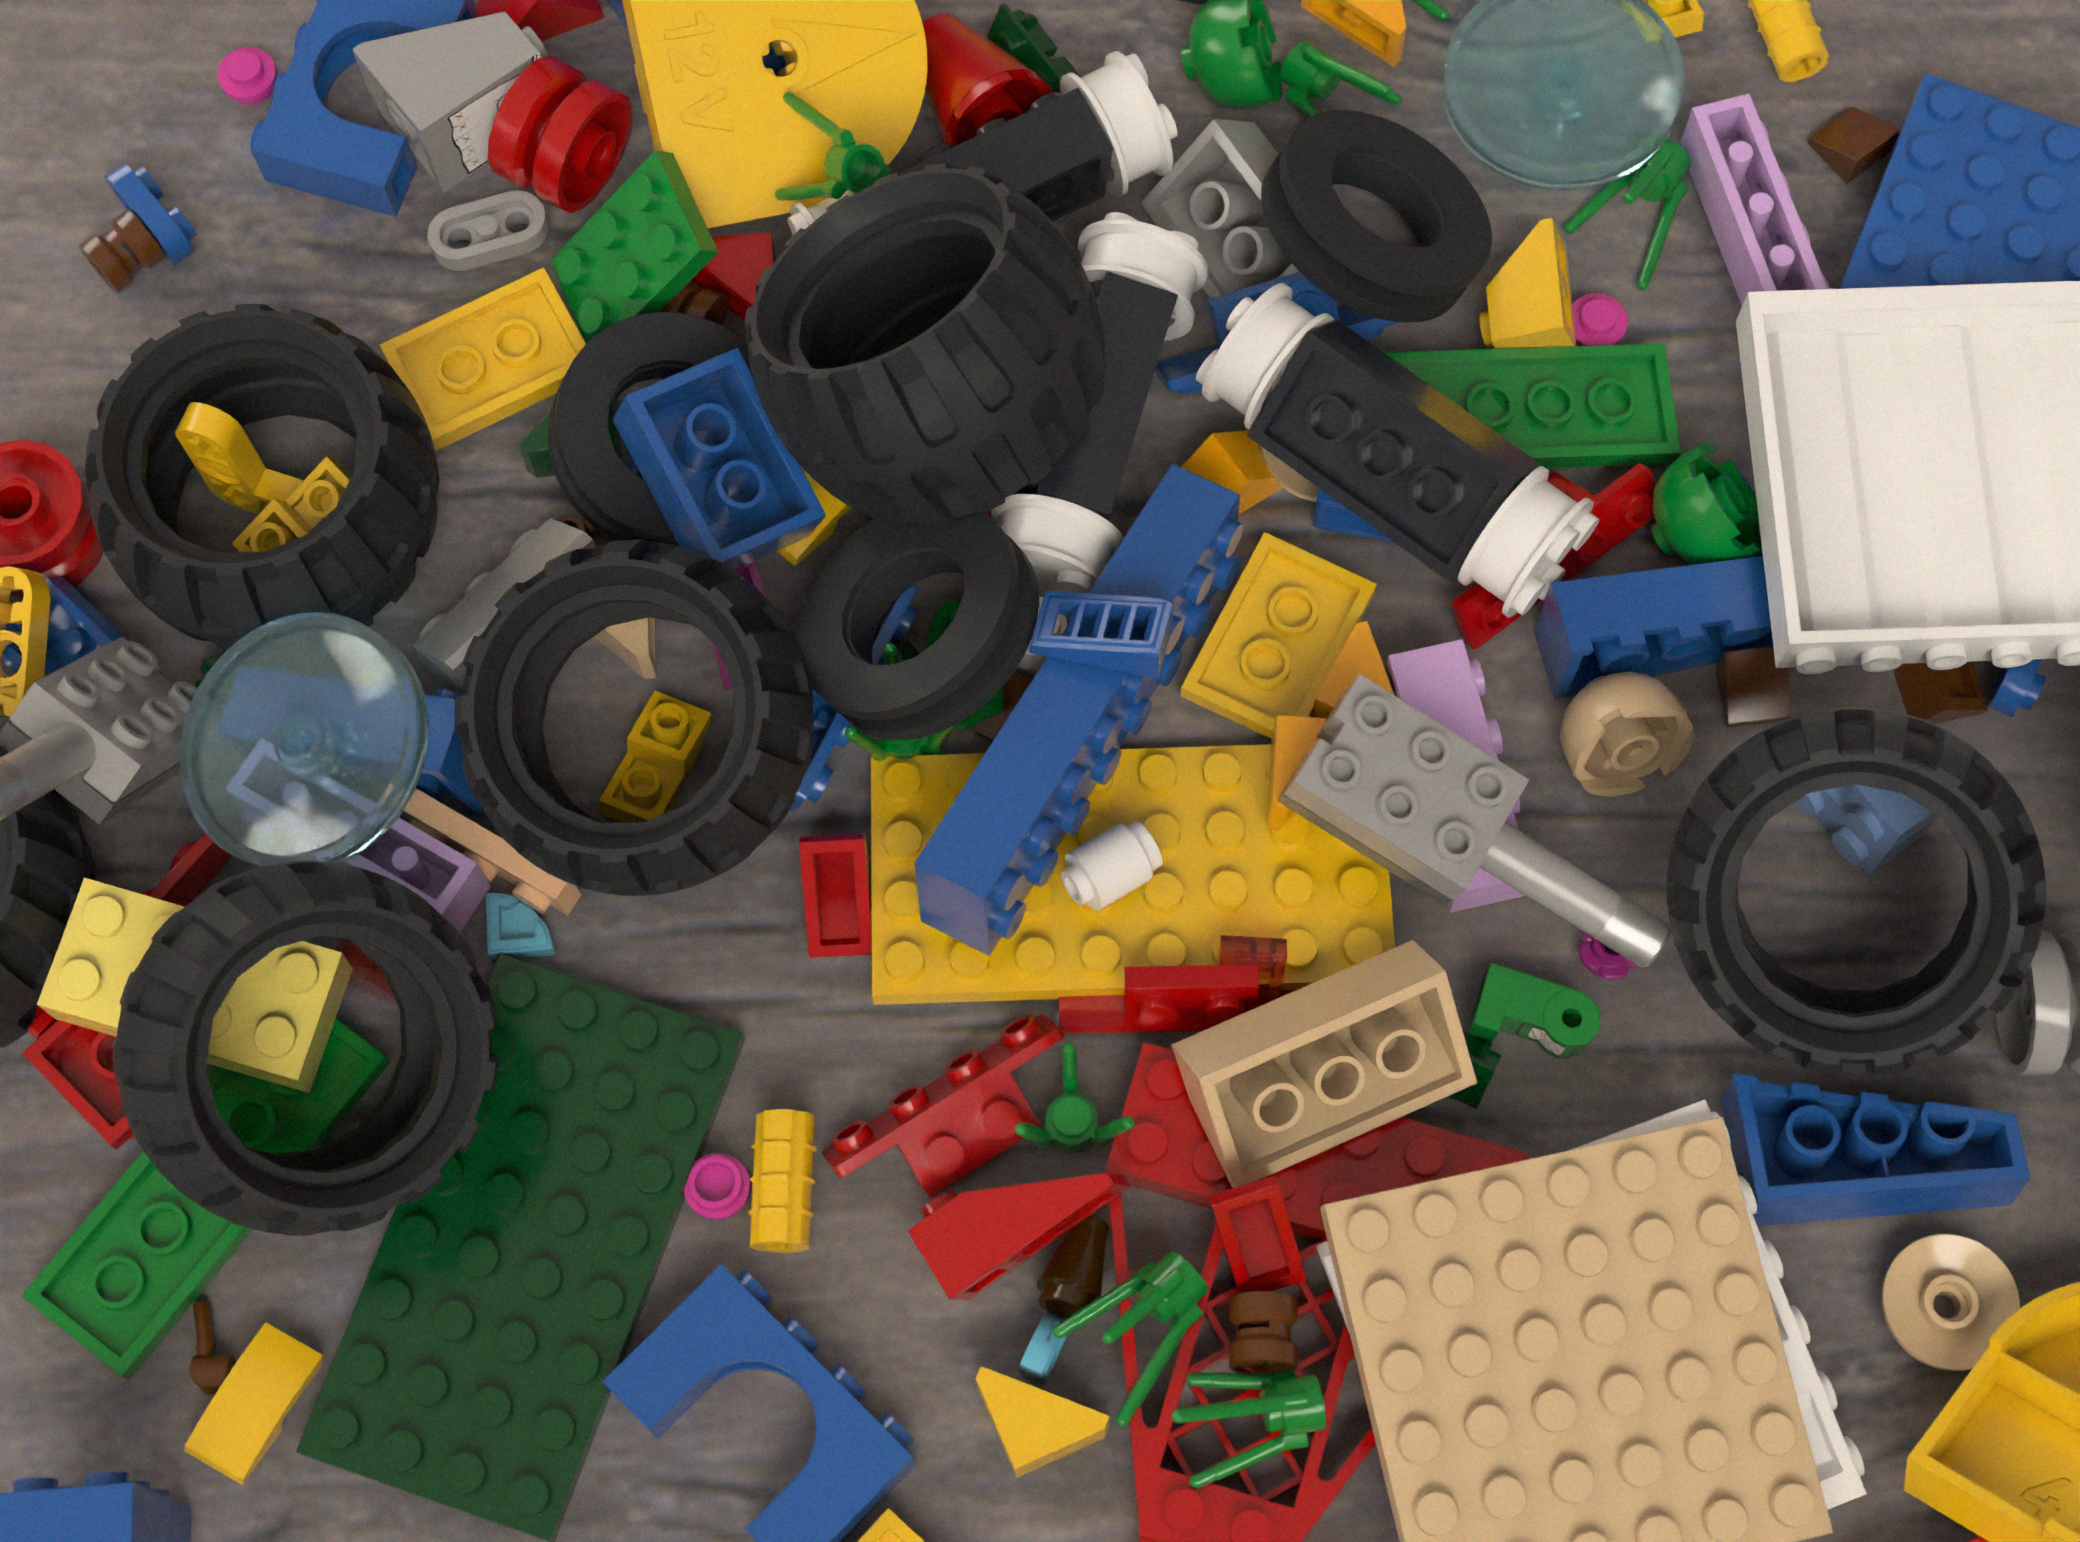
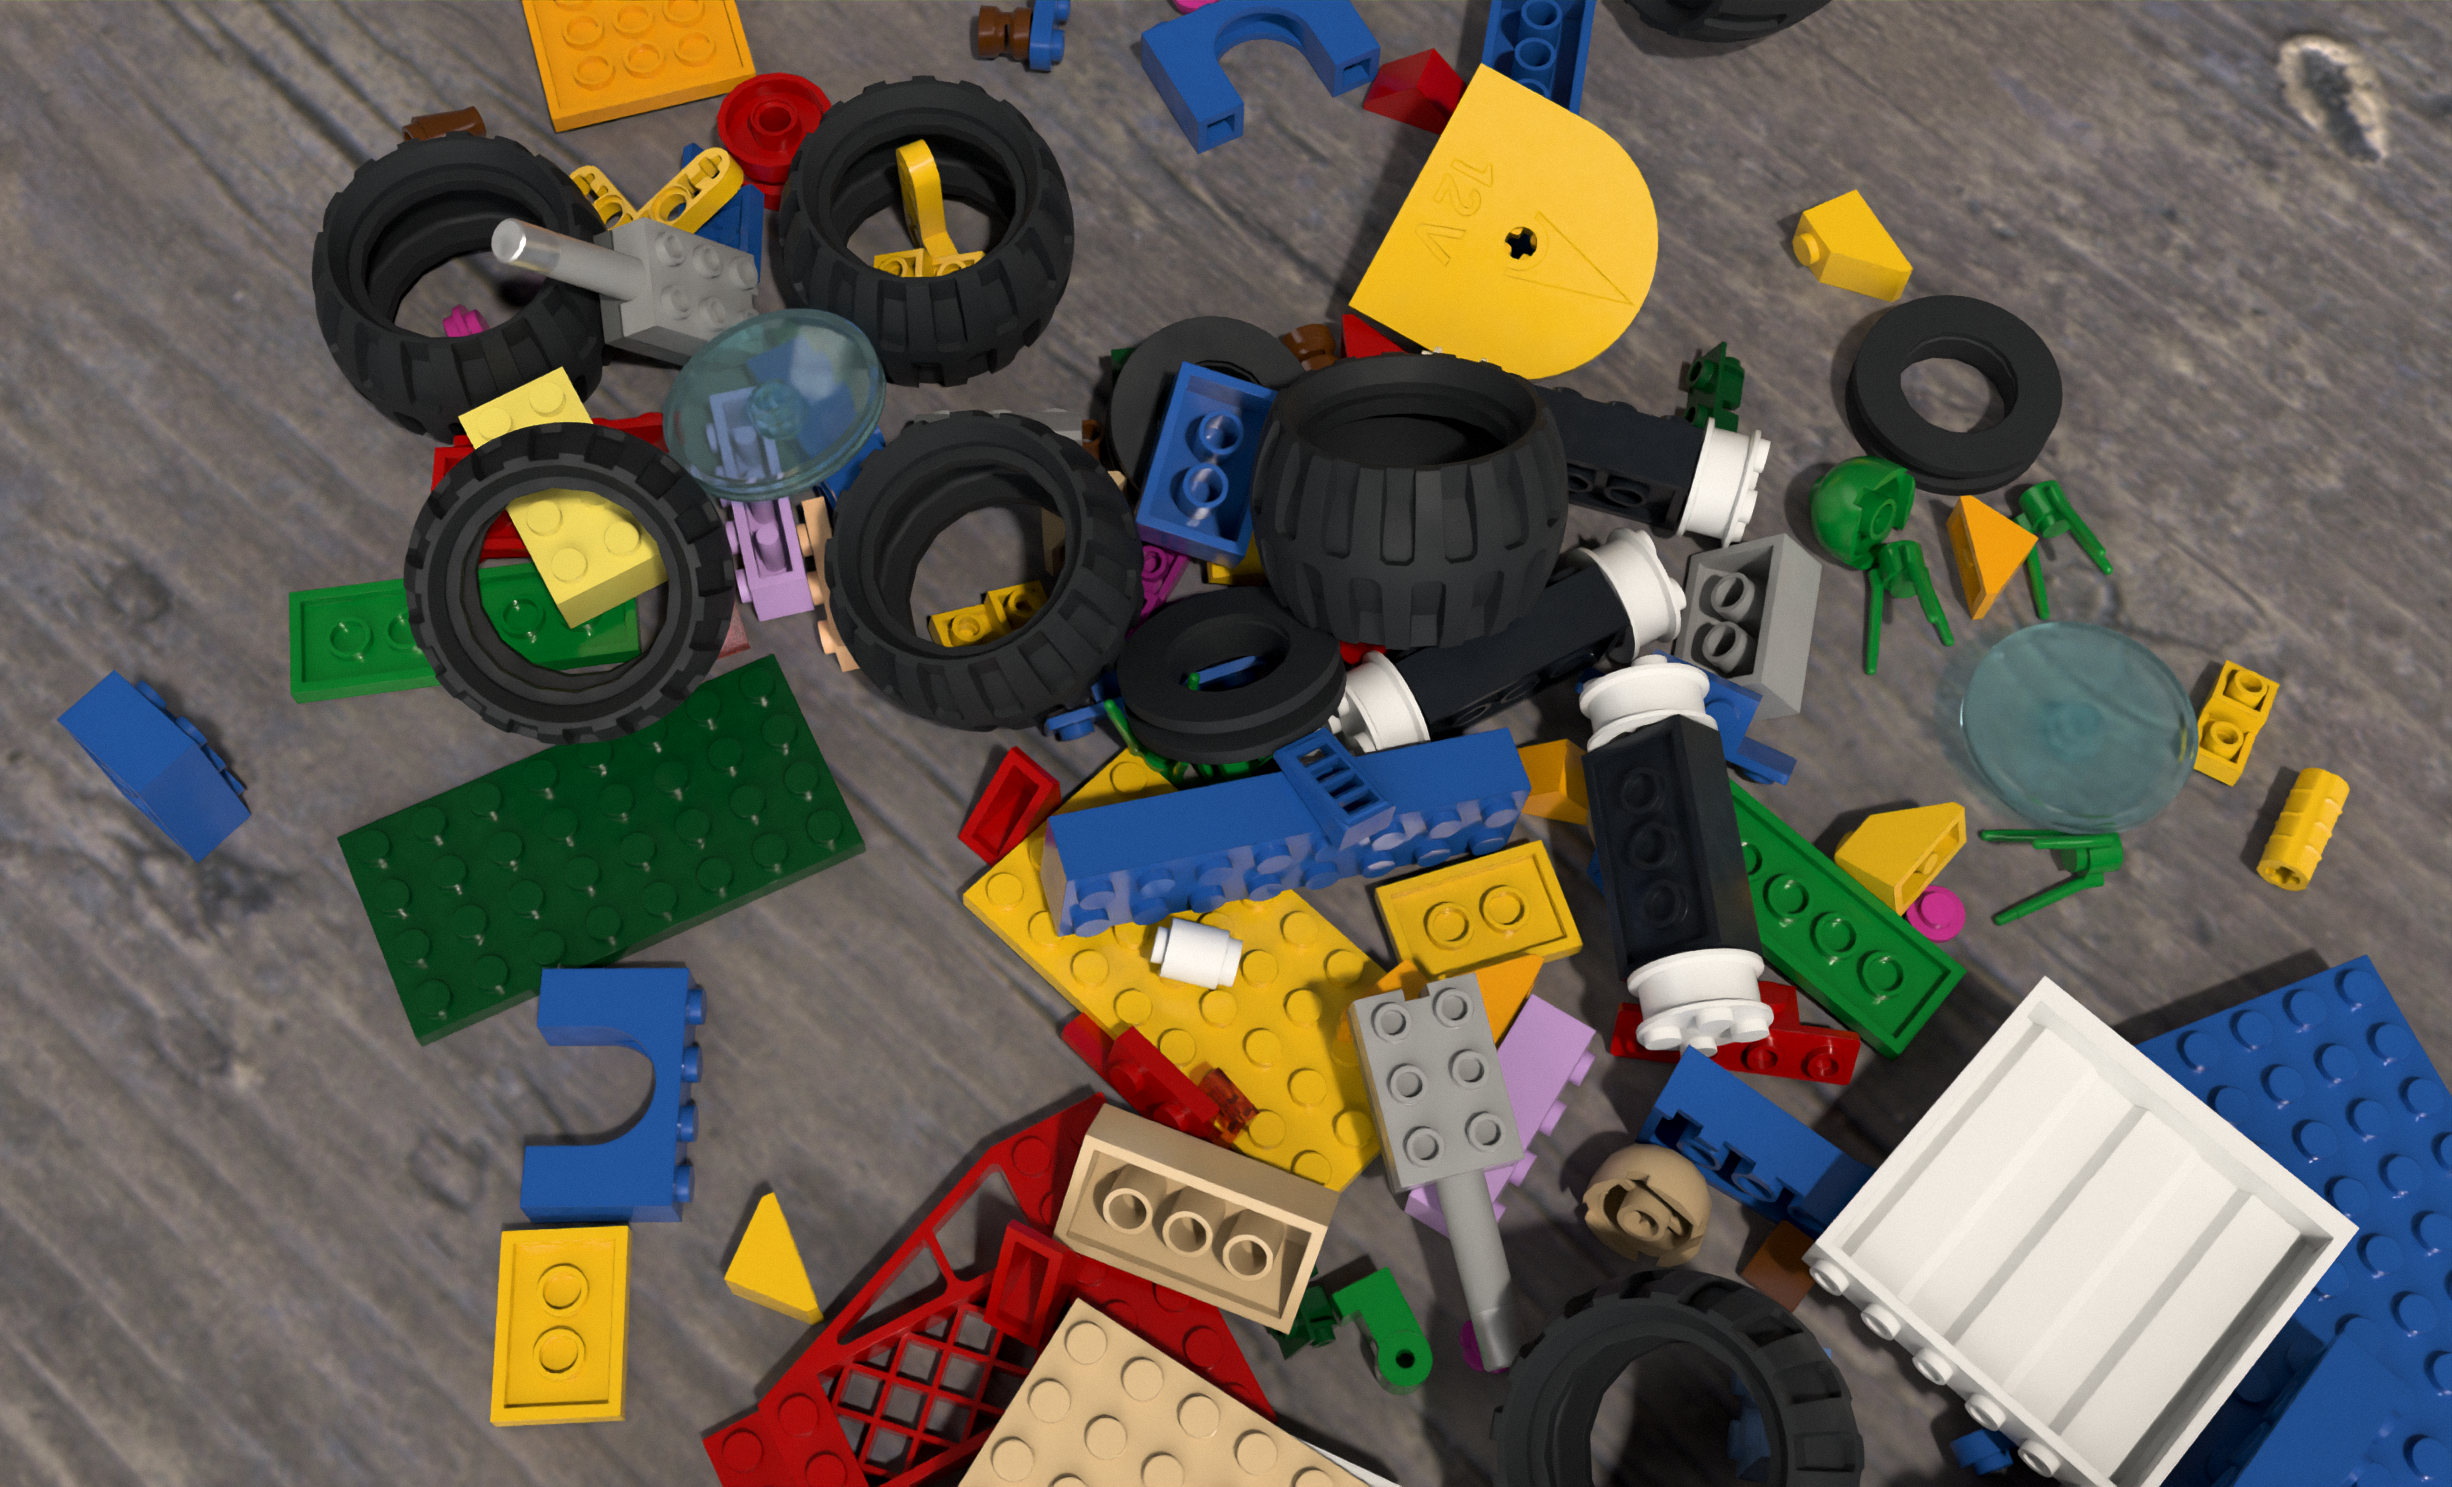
camera: 40 degrees right, 5 degrees down
yellow slope [184,1322,323,1485] -> none
reddish brown hand [189,1301,236,1394] -> none
light grey slope [352,12,548,193] -> none
yellow plate [380,267,586,452] -> none
light grey plate [427,190,549,271] -> none
medium azure tile [486,893,556,961] -> none
red wheel [487,55,633,213] -> none
green plate [550,150,718,344] -> none
dark pink plate [684,1153,751,1220] -> none
yellow axle [748,1109,817,1253] -> none
green plant [775,92,890,201] -> none
red bracket [822,1014,1064,1198] -> none
red slope [907,1173,1131,1300] -> none
red cone [922,13,1052,147] -> none
green plant [1015,1042,1135,1153] -> none
medium azure tile [1020,1312,1068,1384] -> none
dark brown cone [1037,1216,1109,1319] -> none
green plant [1052,1251,1209,1427] -> none
green plant [1171,1370,1326,1489] -> none
reddish brown wheel [1229,1291,1298,1374] -> none
black tyre [1261,110,1492,323] -> none
green cylinder [1651,442,1763,565] -> none
lavender brick [1680,93,1830,305] -> none
reddish brown slope [1807,107,1900,184] -> none
reddish brown slope [1895,661,1988,724] -> none

